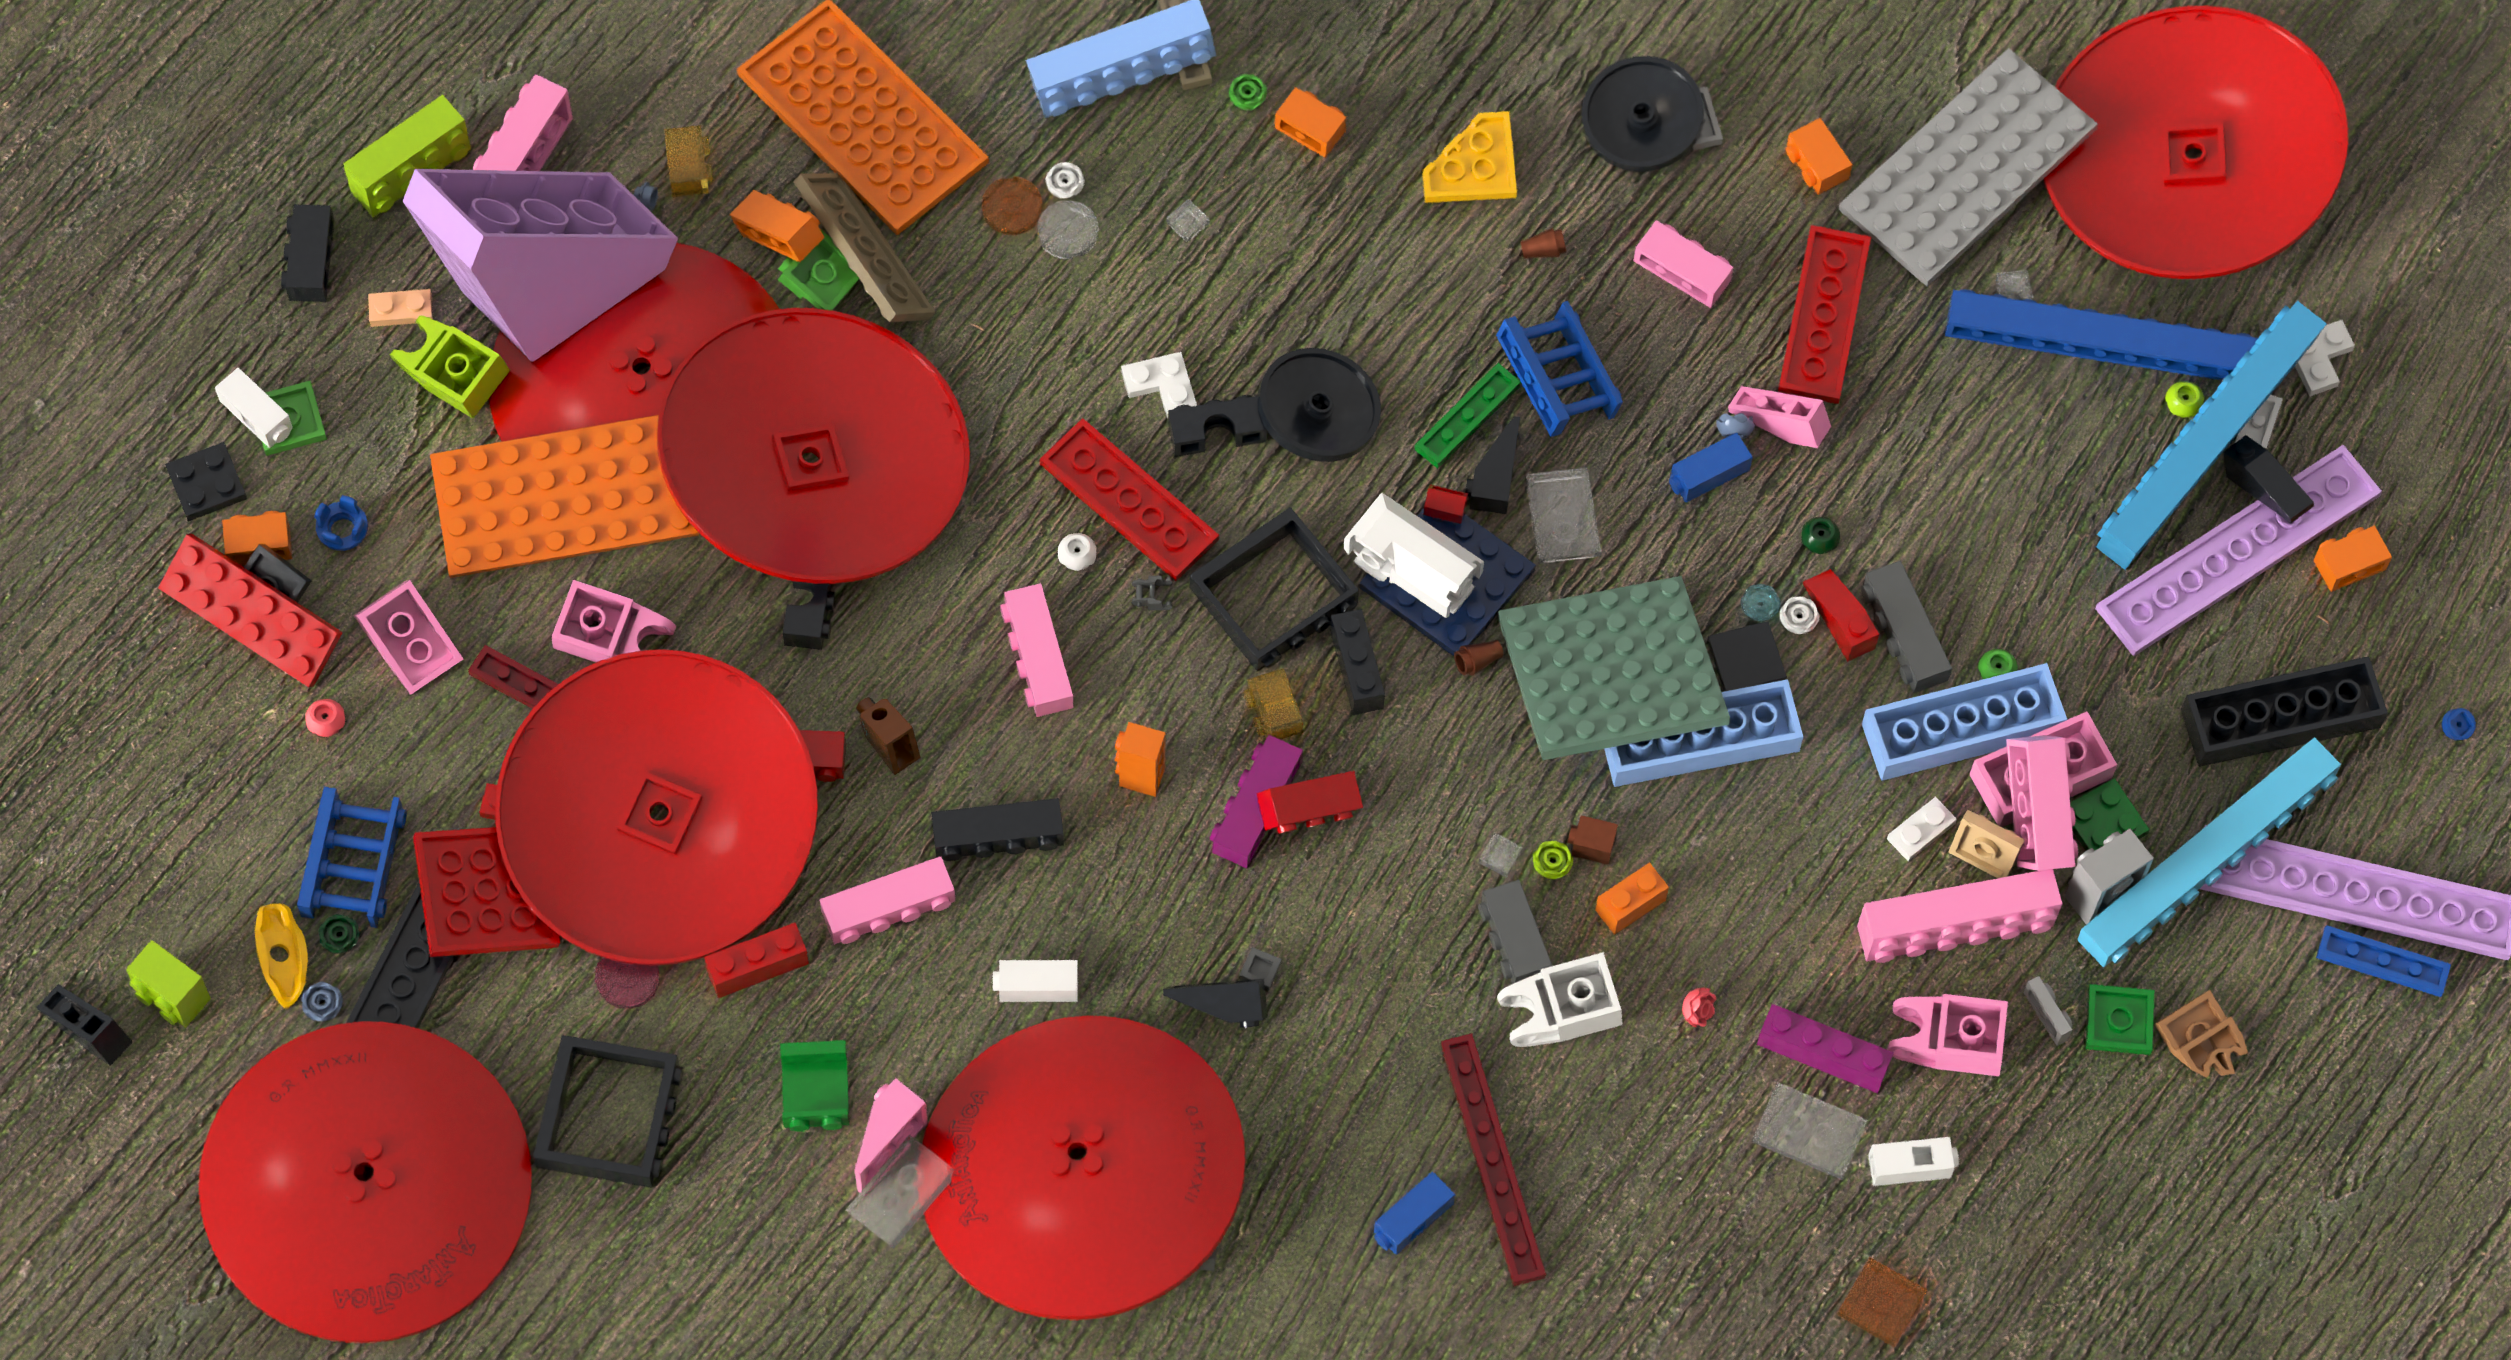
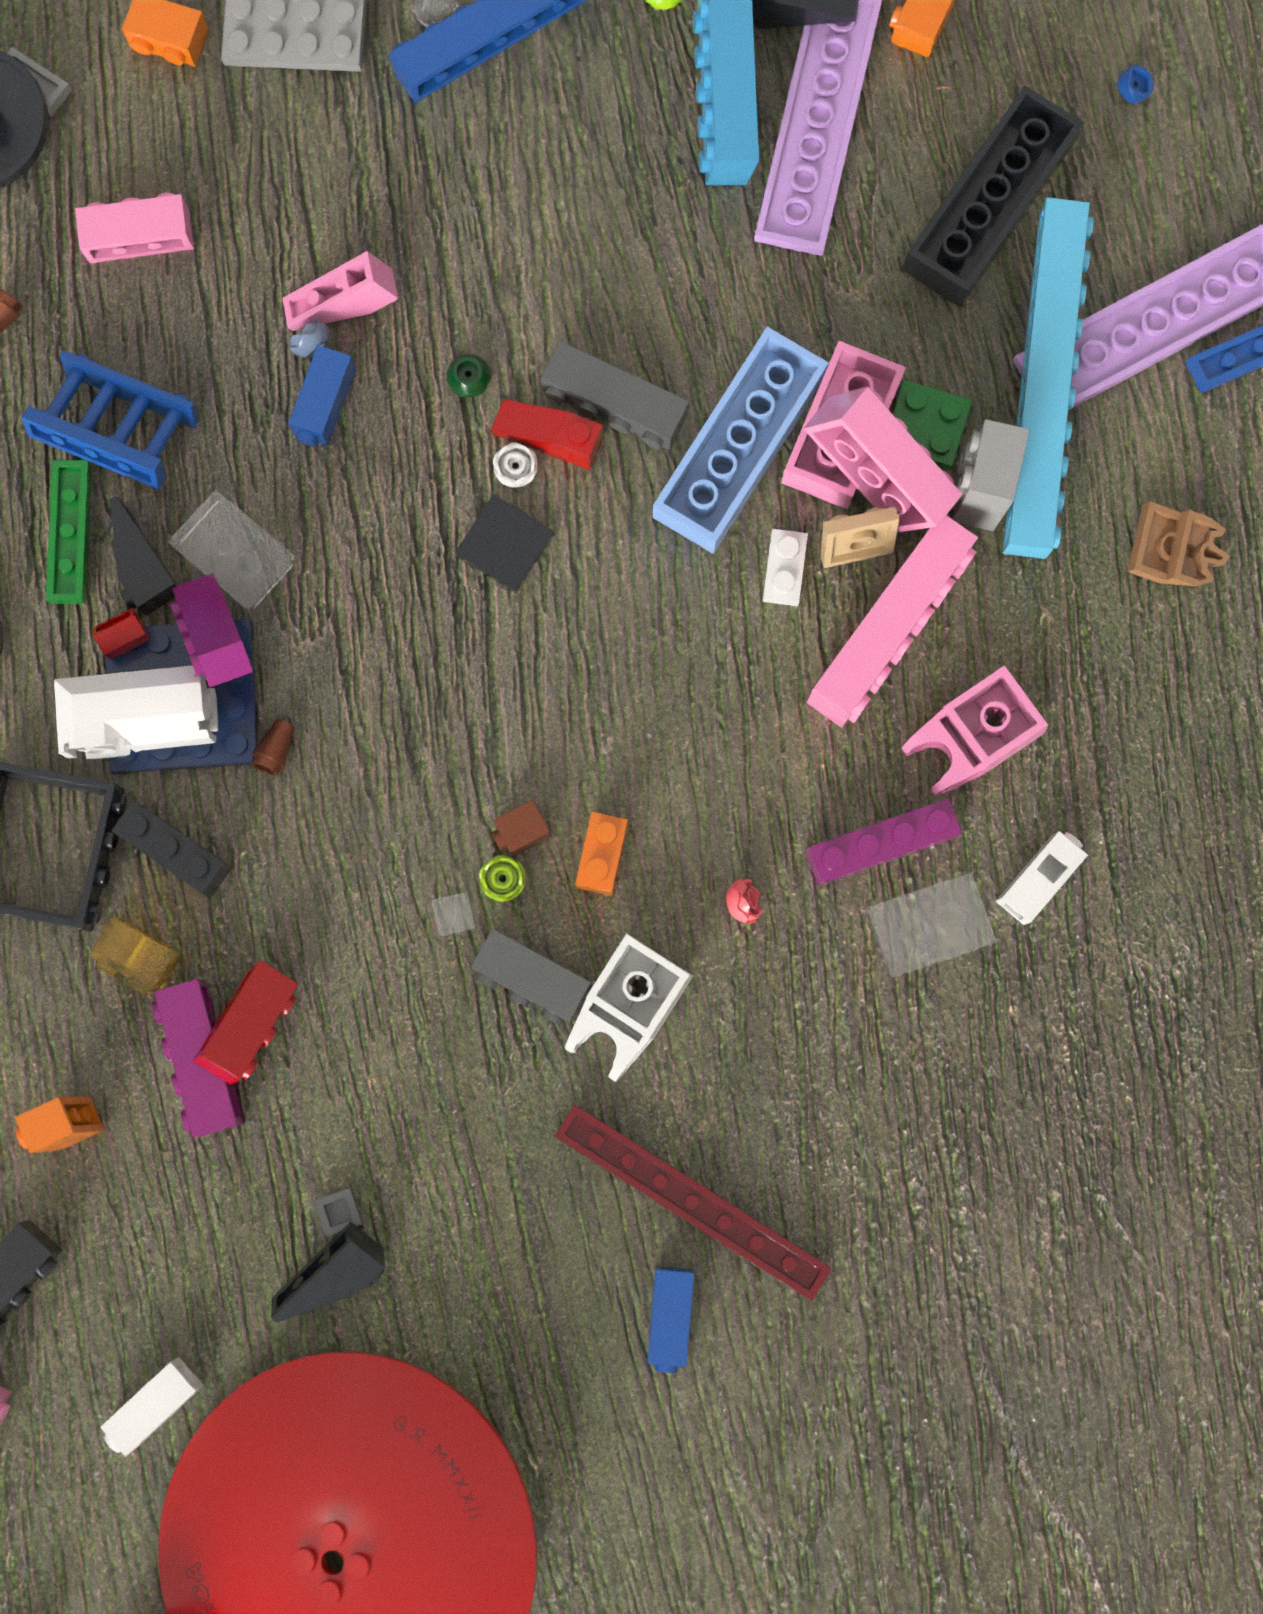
camera: 40 degrees left, 15 degrees up
sand green plate [1498,576,1730,760] -> none
light blue brick [1605,679,1803,787] -> none
clear light blue plate [1741,584,1781,622] -> none
red plate [1778,225,1871,404] -> none
clear orange tile [1837,1257,1927,1347] -> none
bright green plate [1978,649,2018,679] -> none
light grey plate [2023,976,2073,1046] -> none
green plate [2086,984,2154,1055] -> none
none -> magenta brick [170,573,253,687]

